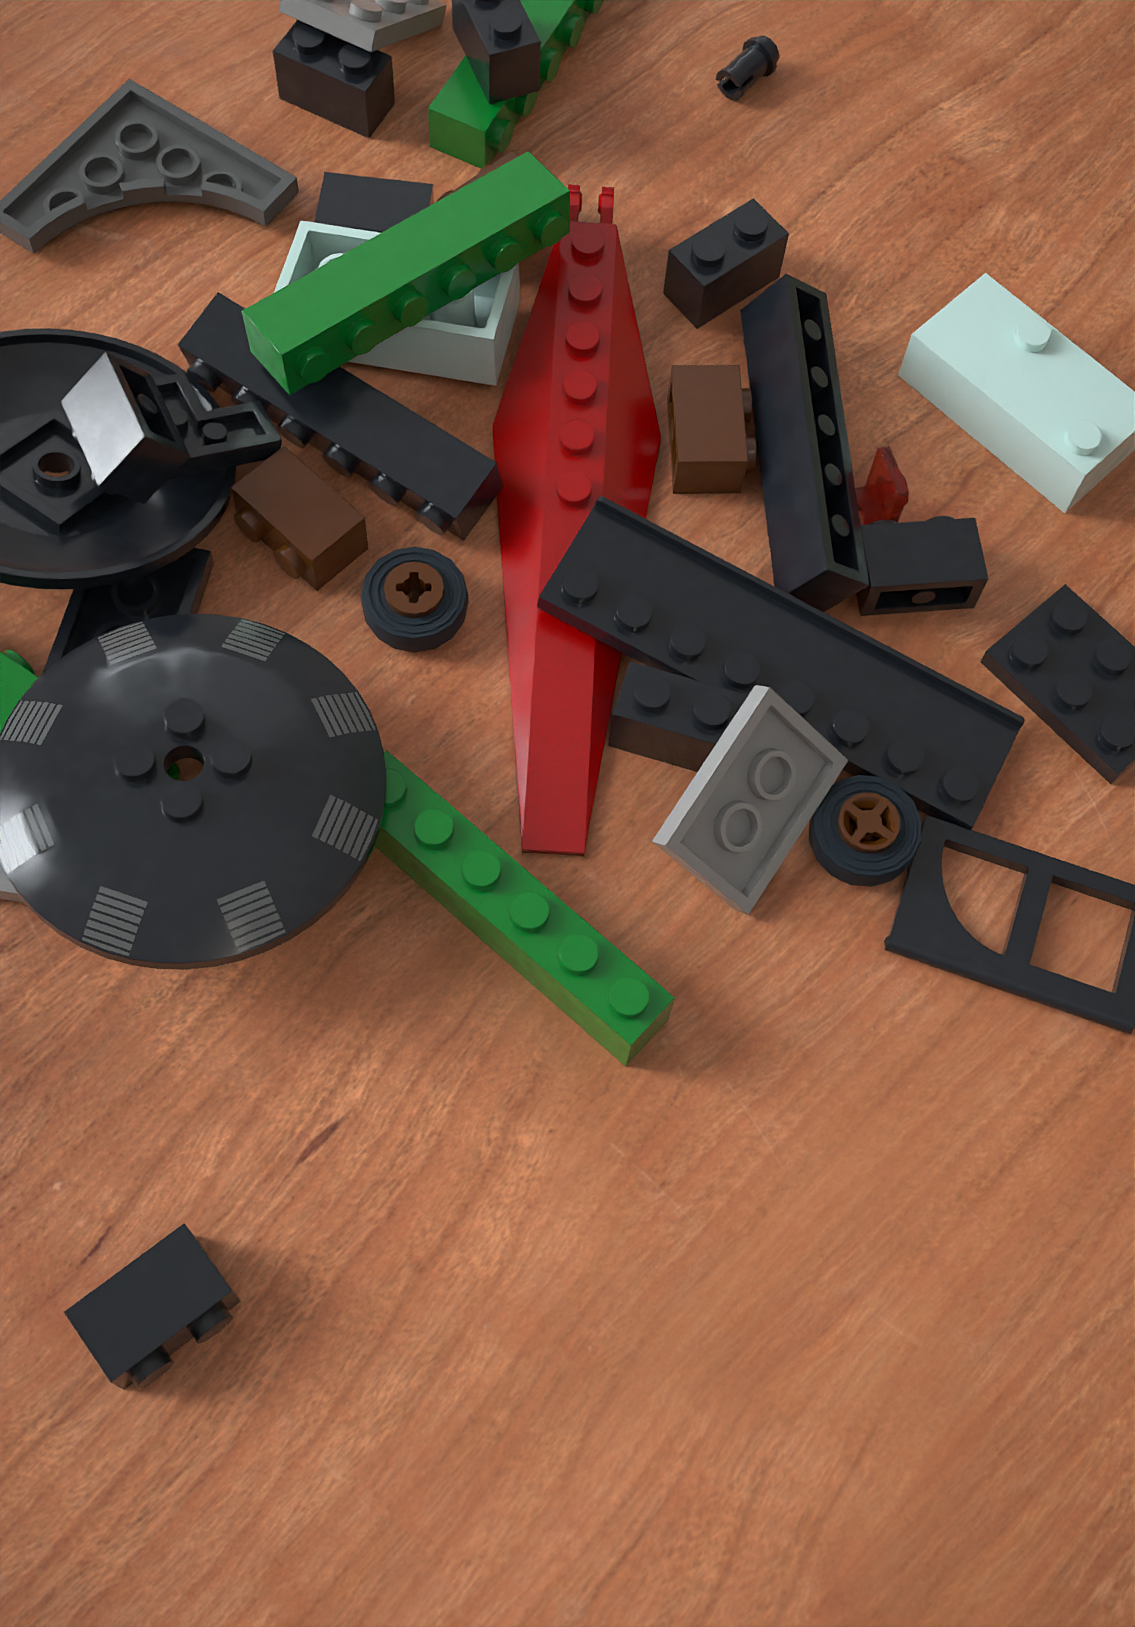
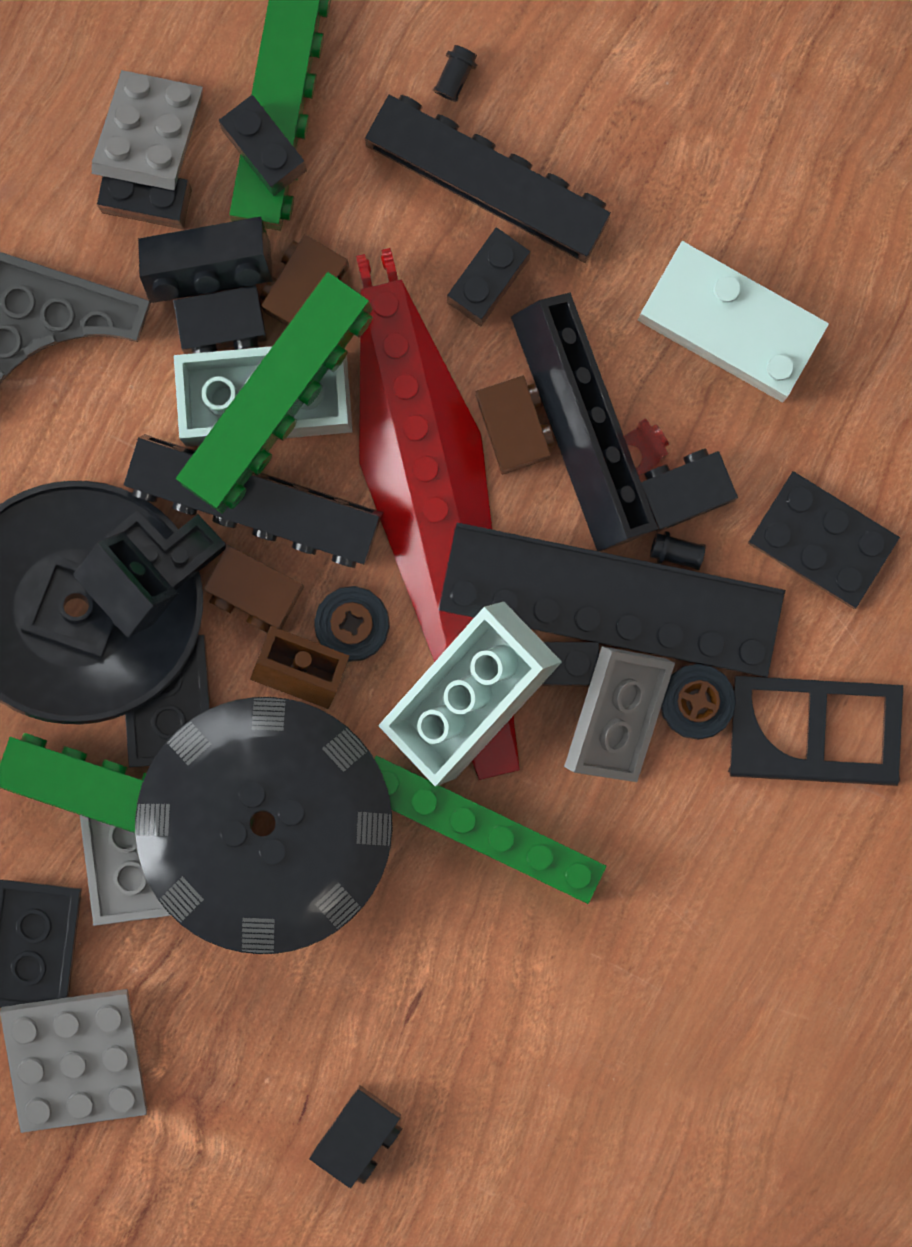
camera: 10 degrees left, 20 degrees up
none -> black brick [138,216,273,303]
none -> reddish brown brick [250,626,350,709]
none -> black brick [365,94,611,263]
none -> light aqua brick [378,602,562,787]
none -> black pin [650,531,706,571]

